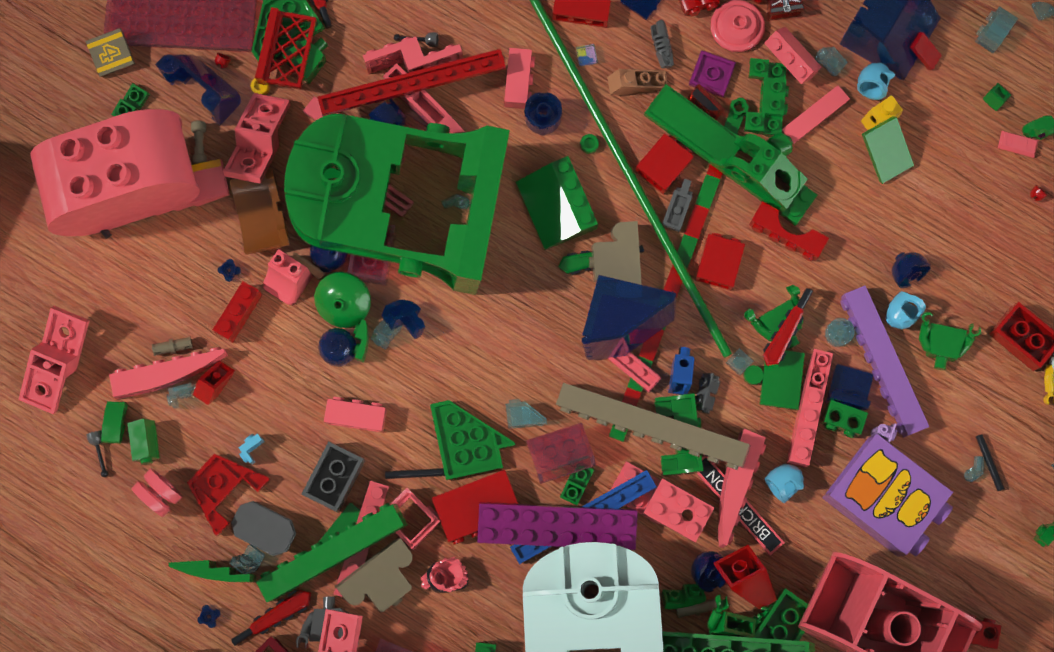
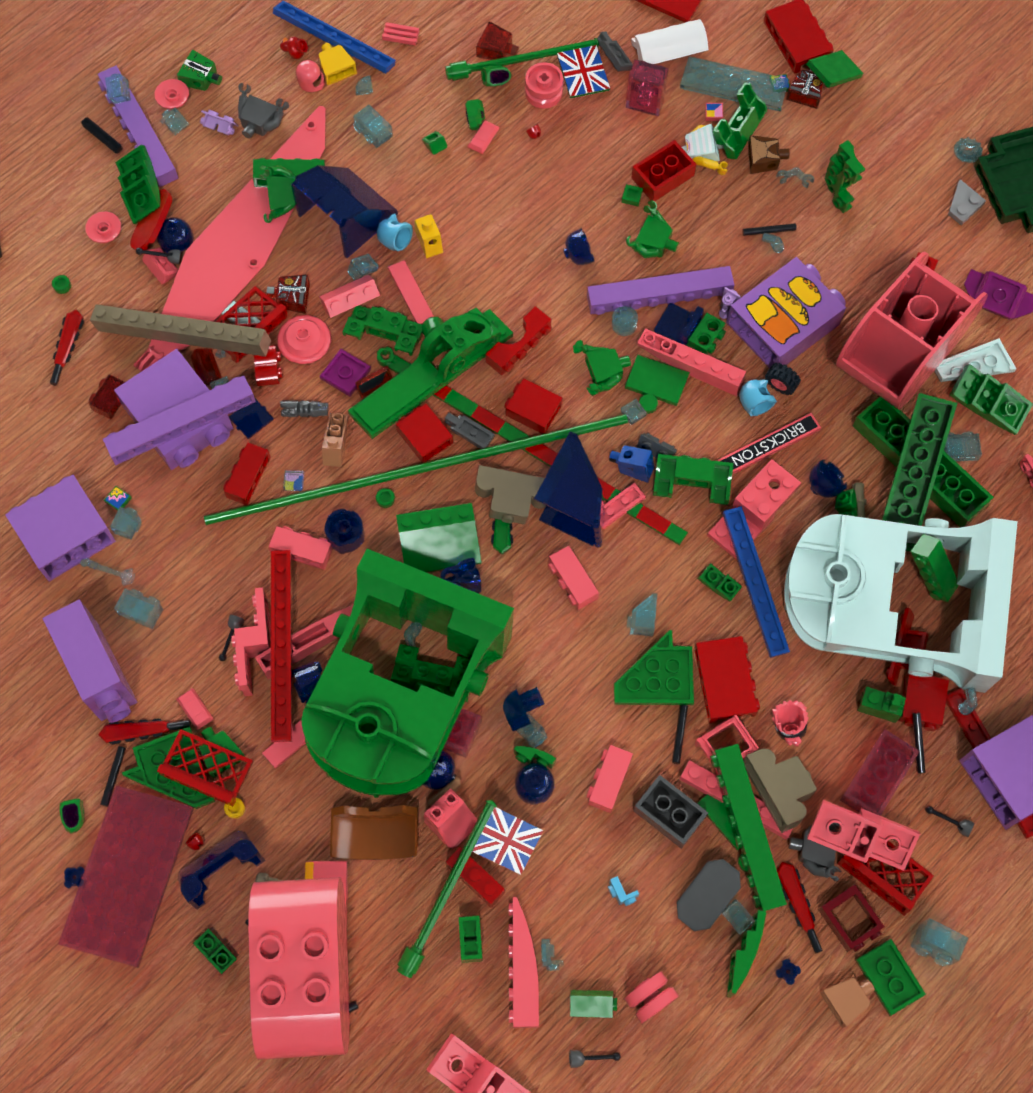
camera: 75 degrees left, 10 degrees down
dark tan tile [85,28,135,77] -> none
green slope [101,401,128,444] -> none
dark tan pin [152,337,193,356] -> none
red wing [187,454,271,536] -> none
red slope [193,360,235,405] -> none
clear blue plate [218,259,241,282] -> none
coral bracket [223,93,290,184] -> none
green dish [314,272,371,328] -> none
magenta plate [477,502,638,550] -> none
clear pink brick [526,423,596,484] -> none
dark tan brick [556,383,750,470] -> none
green torso [707,595,769,638] -> none
red slope [713,545,777,609] -> none
coral slope [718,429,766,548] -> none
red sword [762,288,813,366] -> none
tile [862,116,914,184] -> none
medium azure piece [885,291,926,329] -> none
red tile [910,32,942,70] -> none
none -> coral tile [176,688,214,731]
none -> green bracket [391,644,470,702]
none -> flag [397,800,543,978]
none -> clear blue piece [440,558,482,594]
none -> green brick [459,916,483,963]
none -> coral brick [548,546,599,610]
none -> green plate [621,184,643,207]
none -> black wheel [765,363,801,395]

